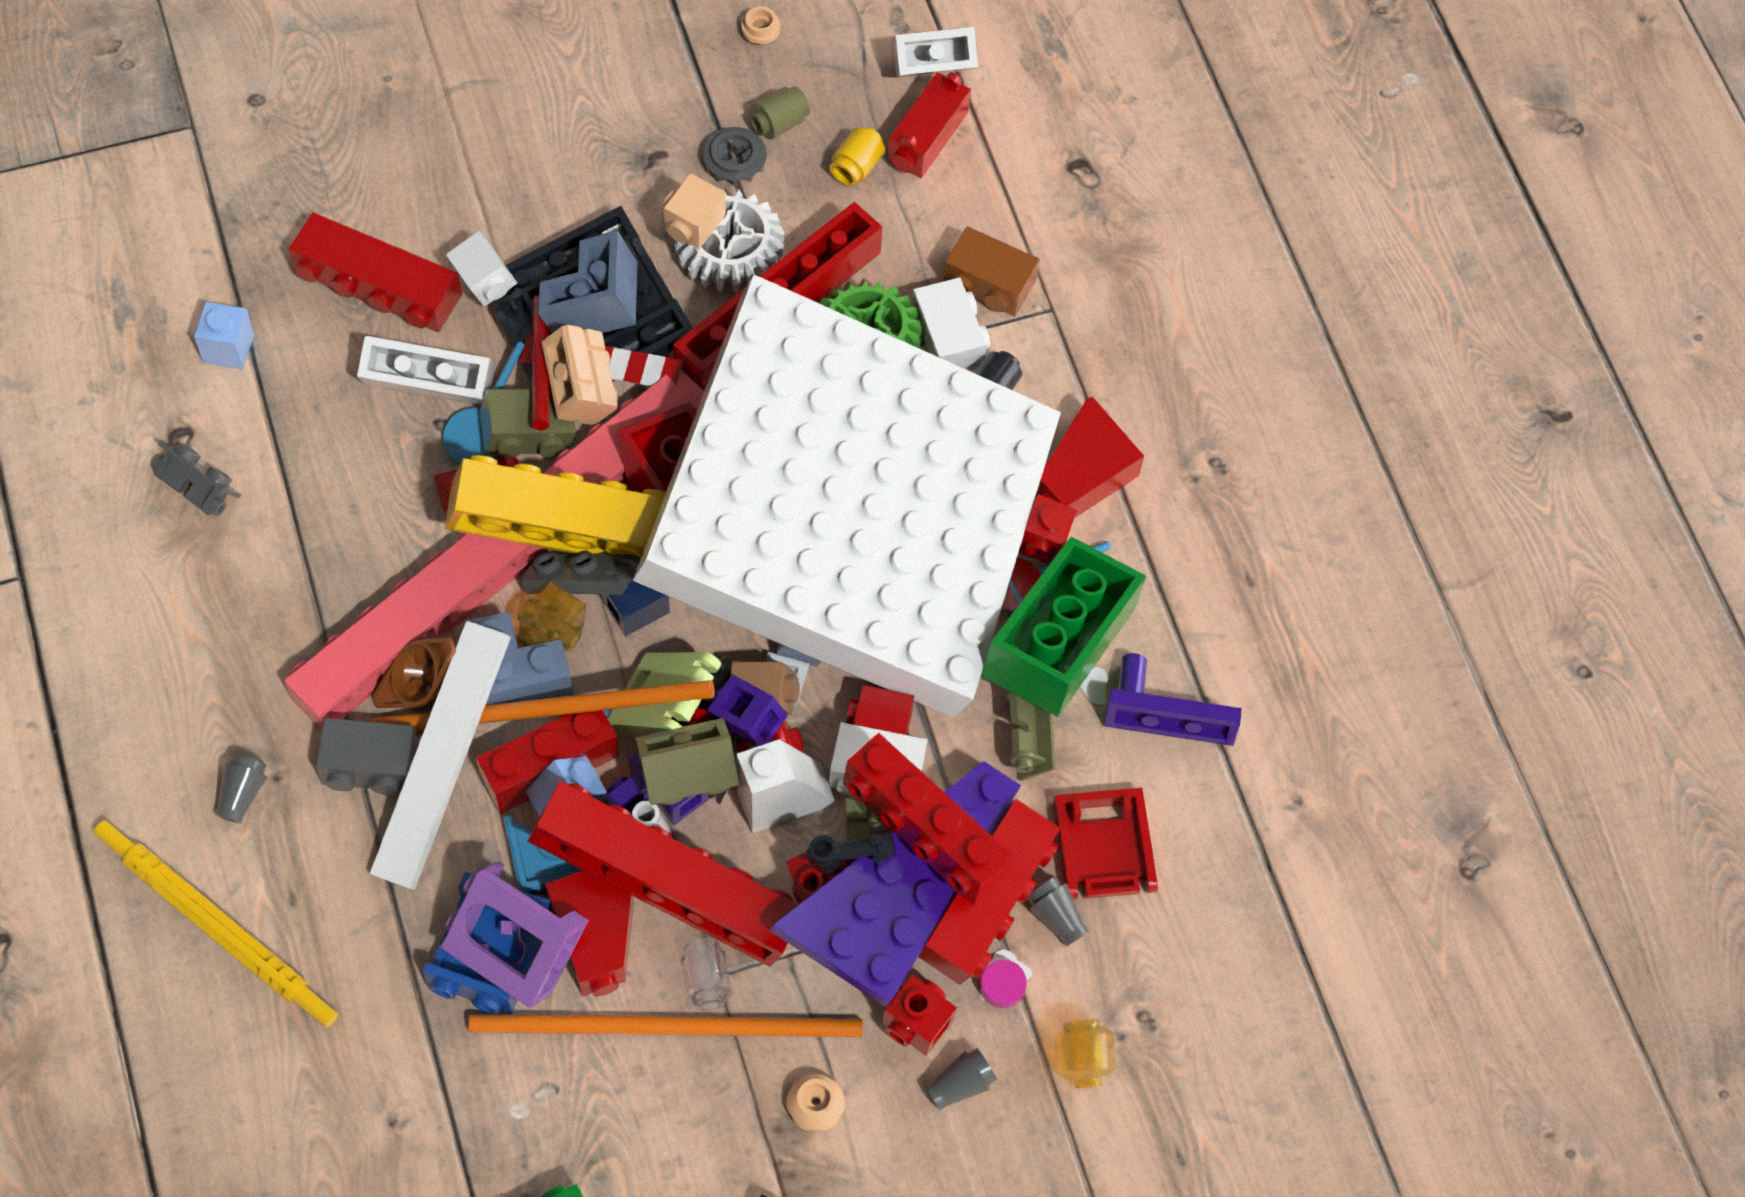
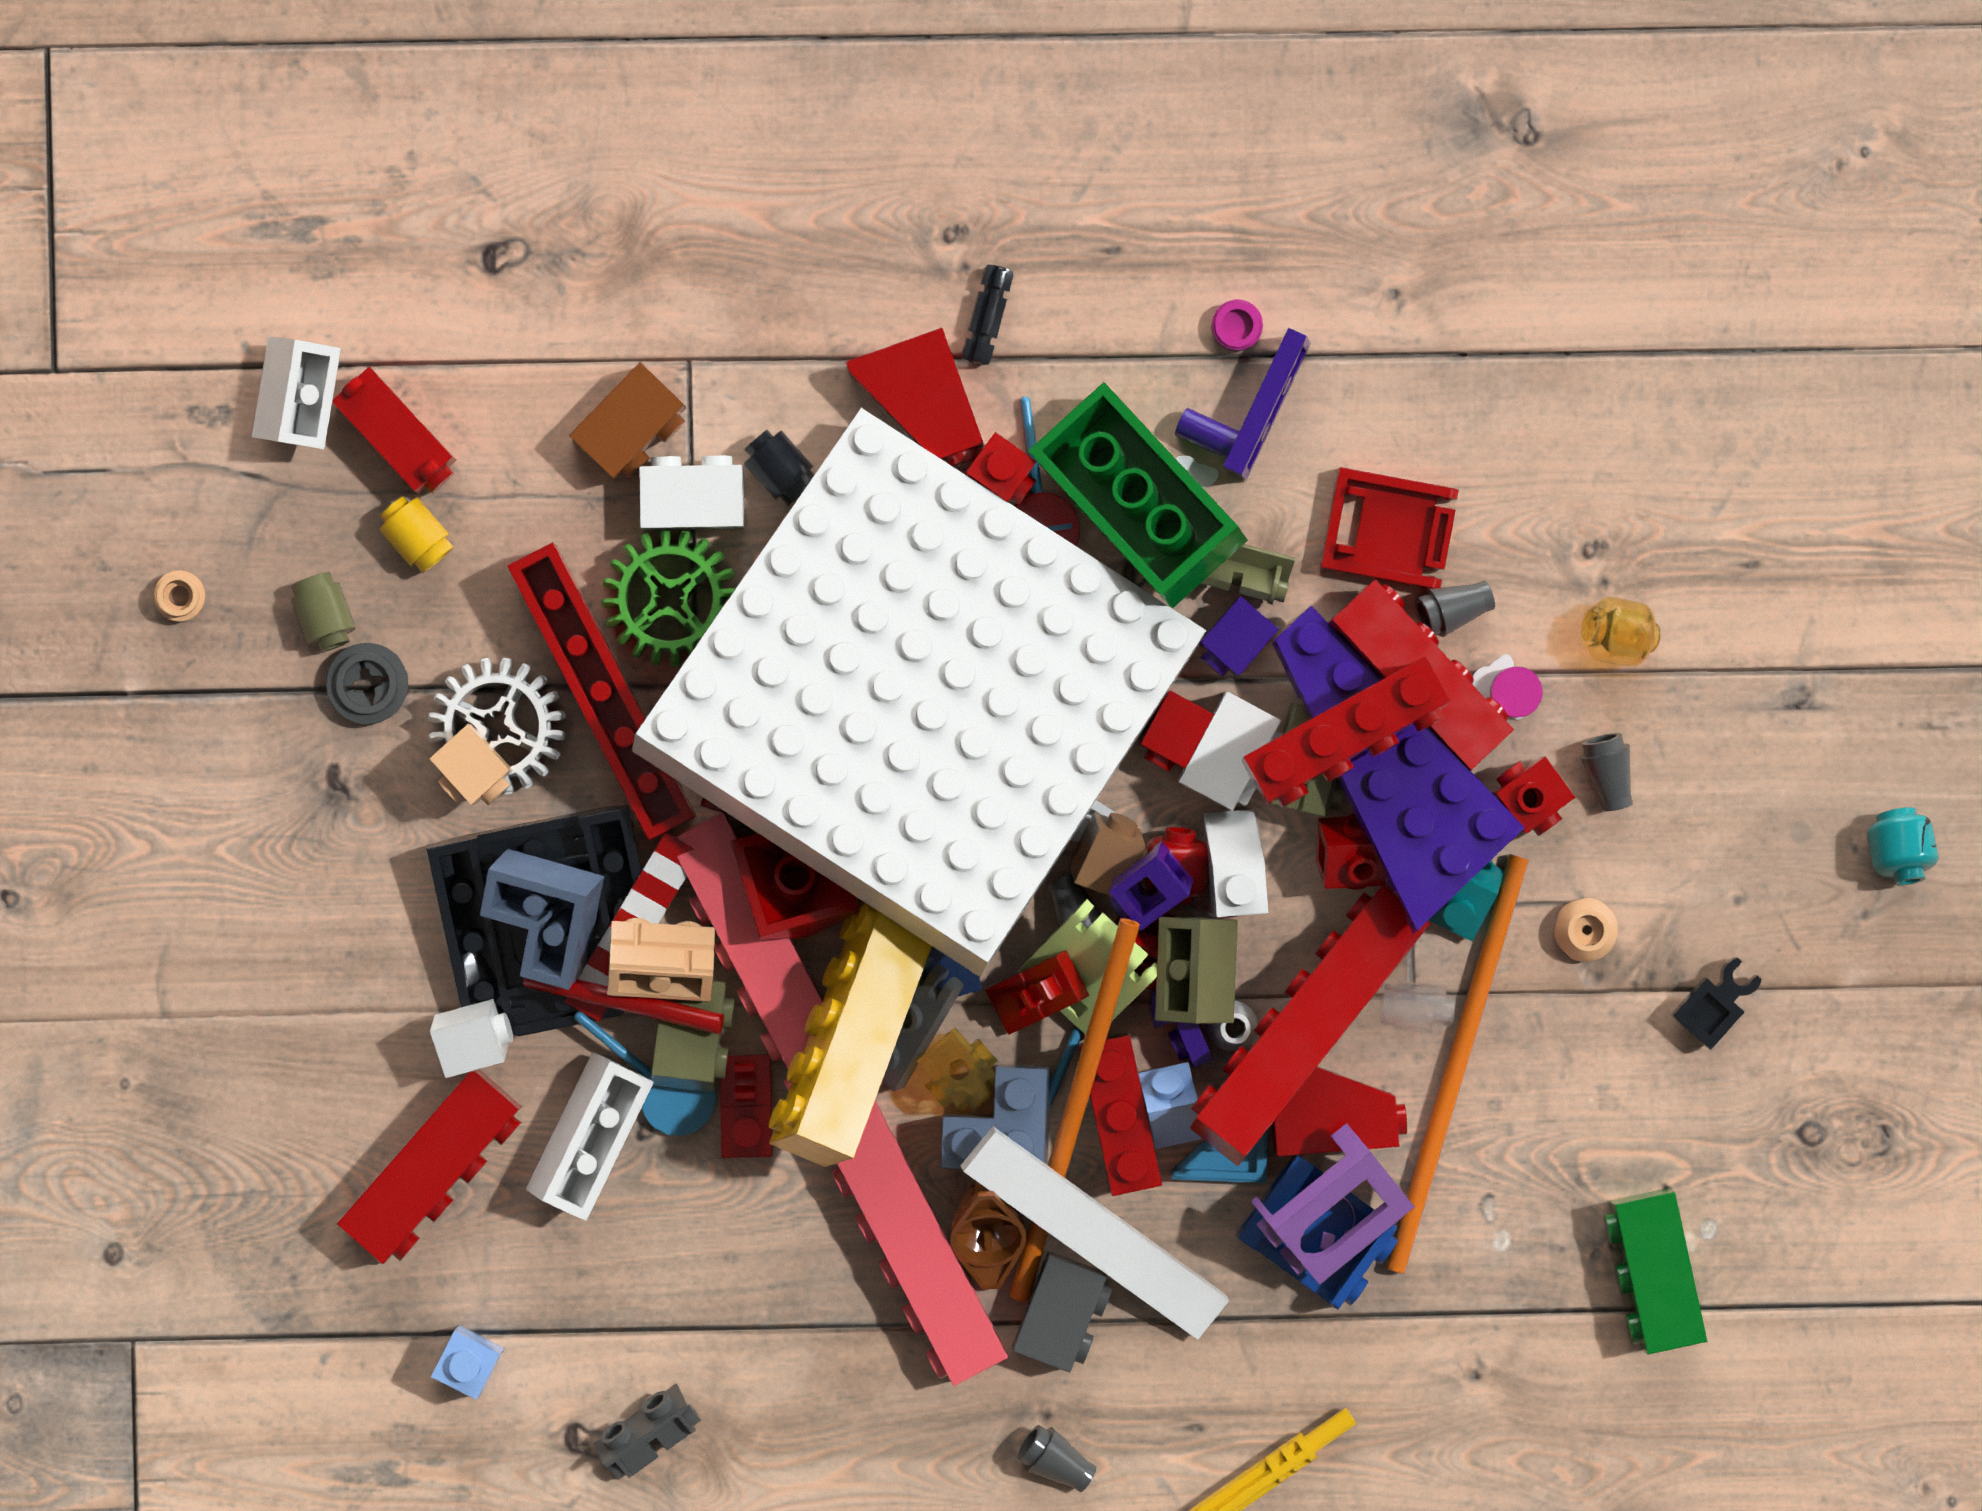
camera: 70 degrees left, 25 degrees up
black bar [806,826,896,874] -> none
none -> black axle [961,265,1014,365]
none -> red plate [985,950,1090,1035]
none -> dark purple brick [1199,596,1279,677]
none -> dark pink tile [1211,299,1263,352]
none -> teal bracket [1428,861,1503,941]

